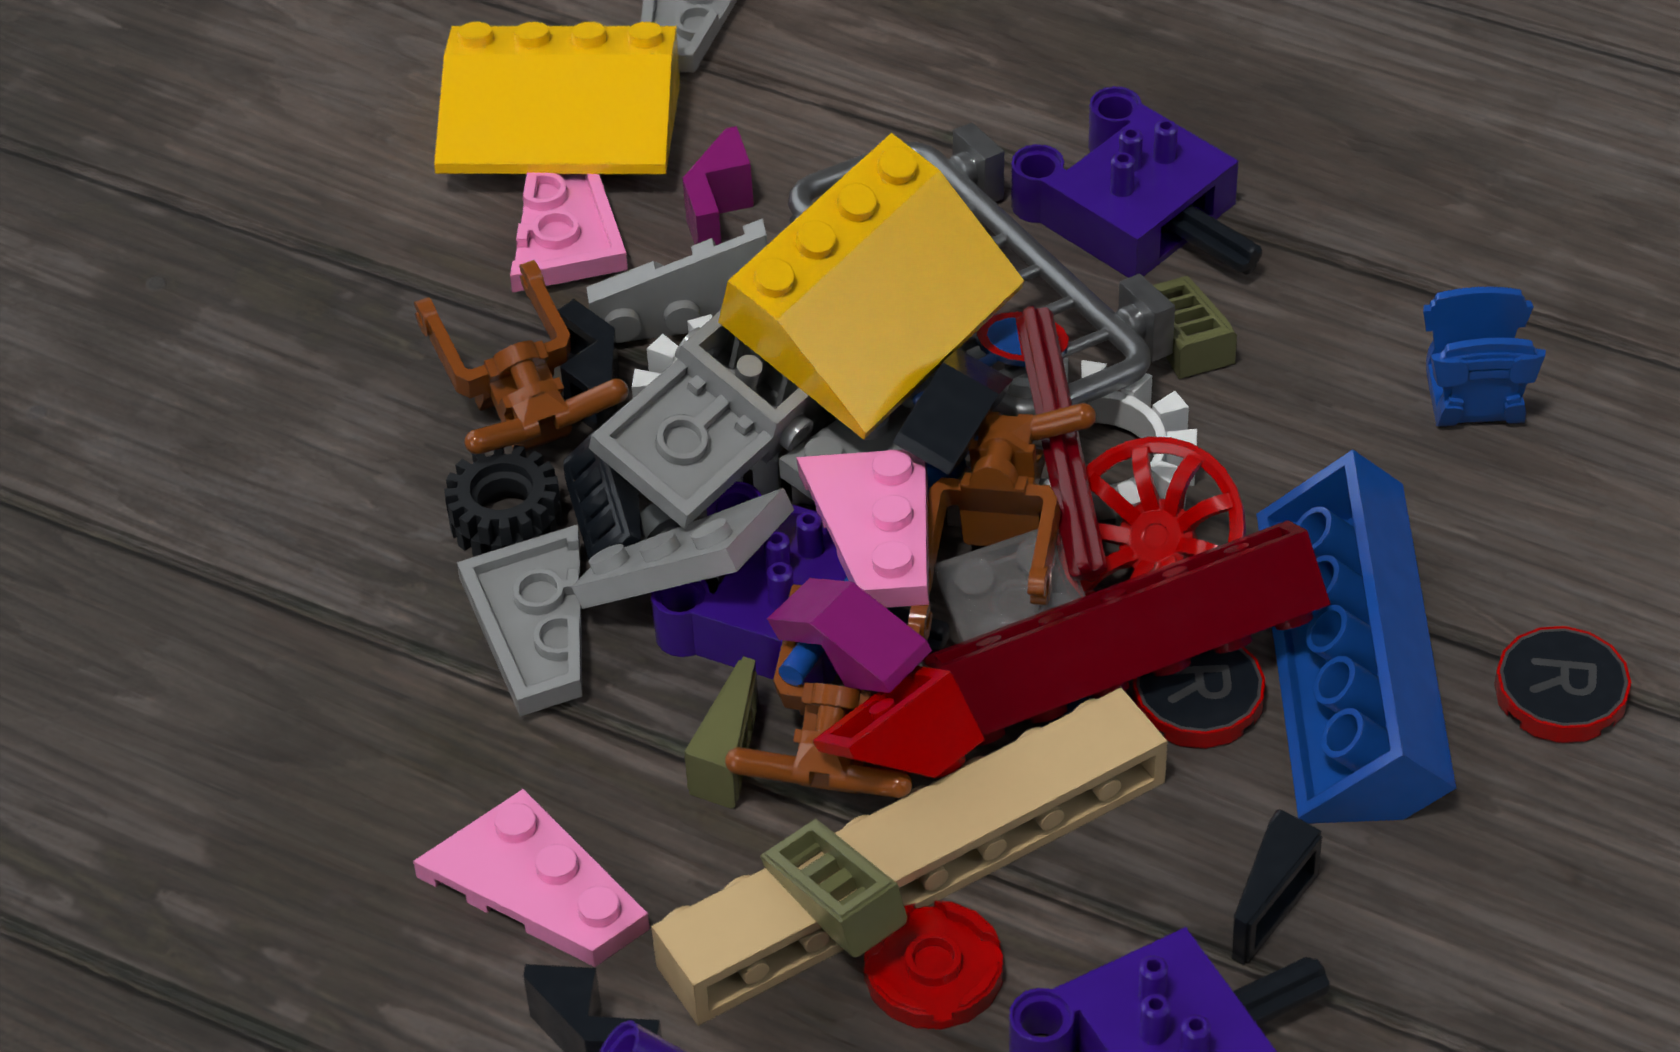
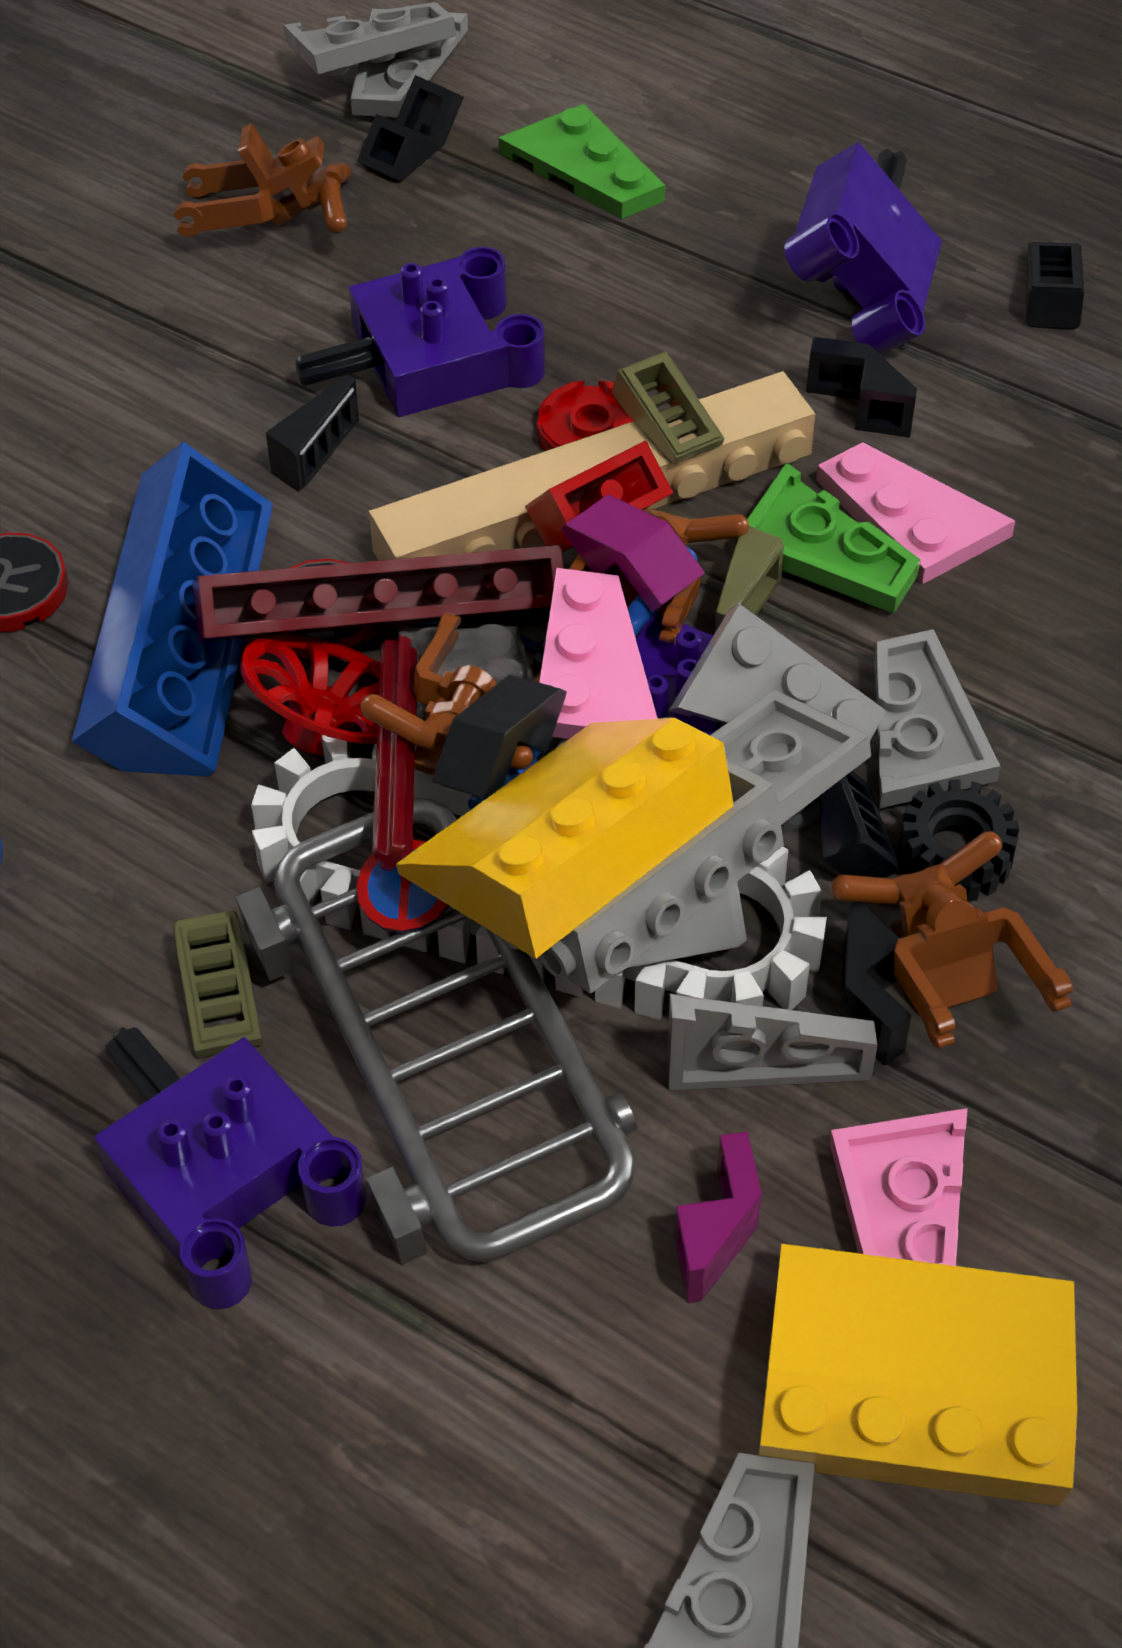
camera: 175 degrees left, 5 degrees up
none -> bright green wing [735,463,921,614]

